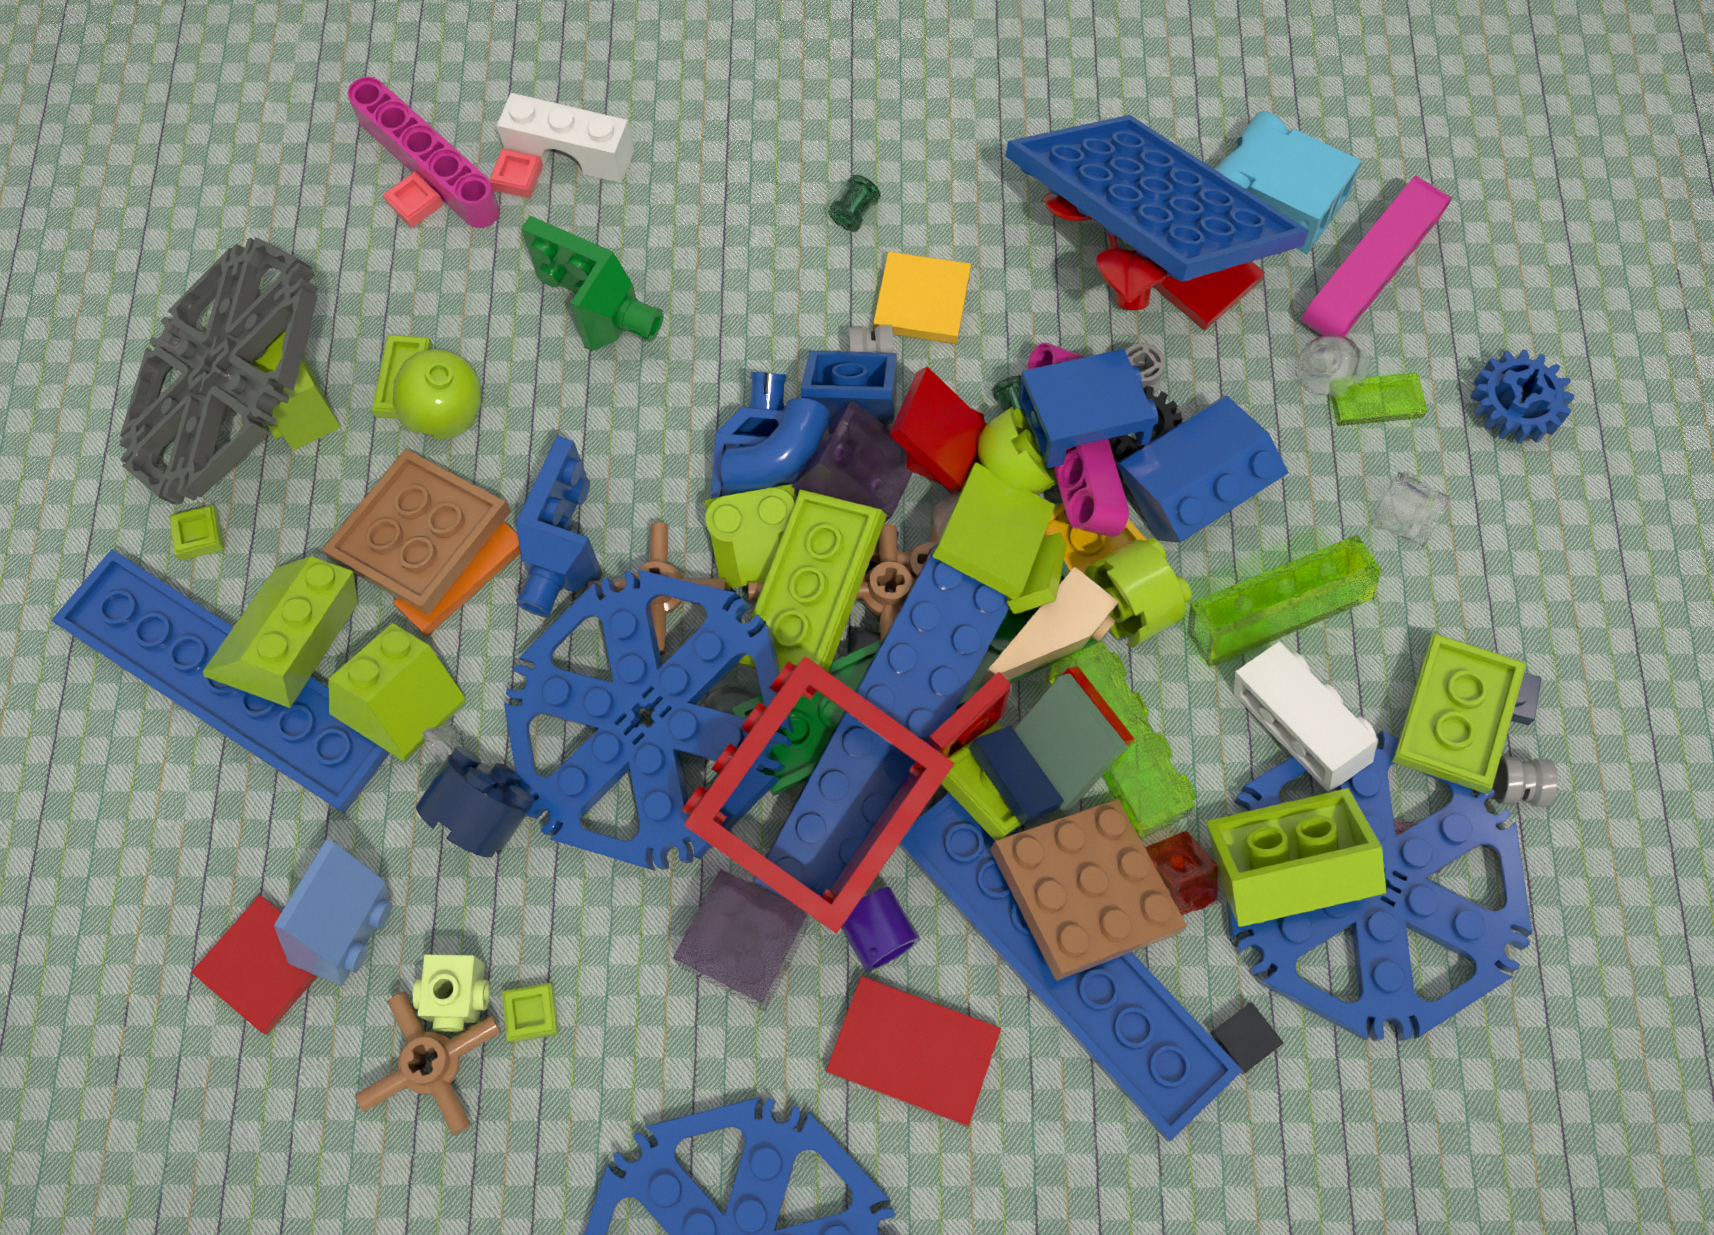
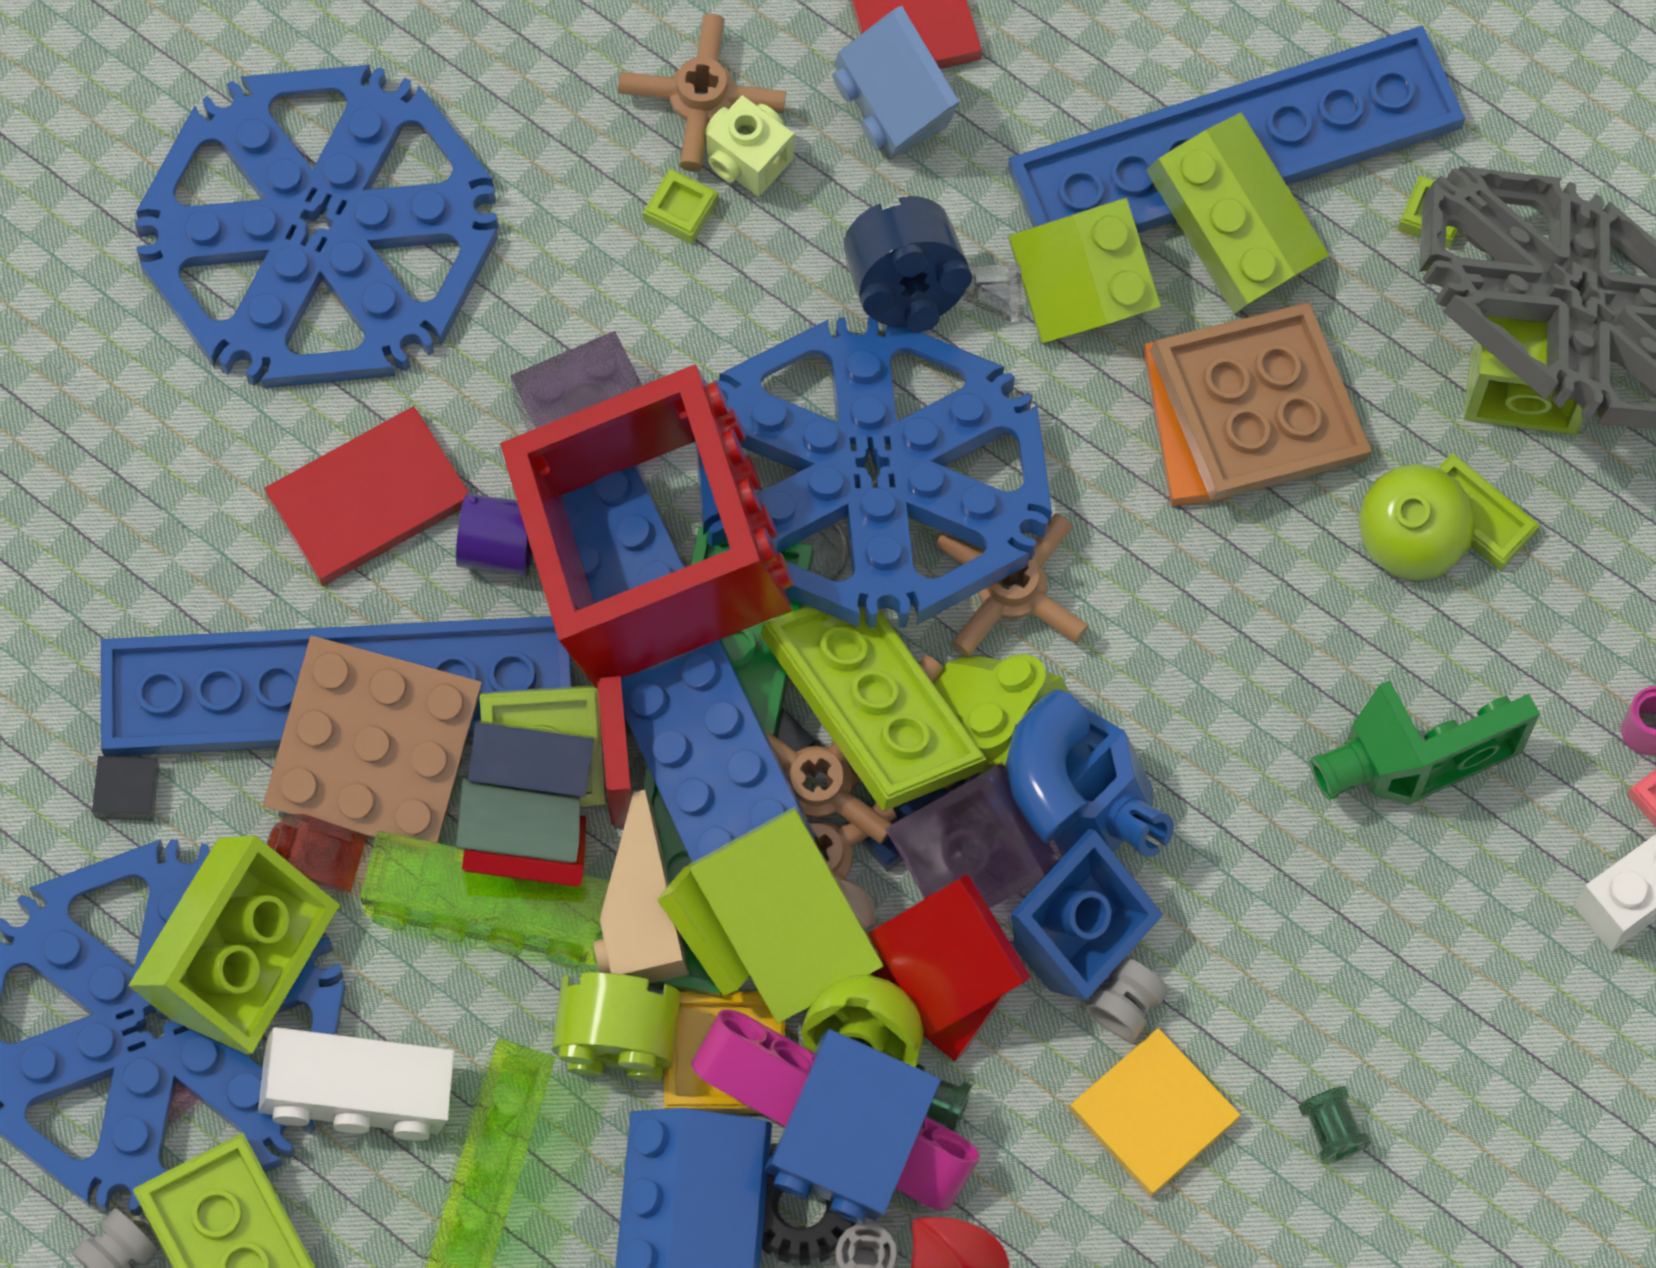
camera: 125 degrees right, 0 degrees up
blue plate [516,436,603,617] -> none

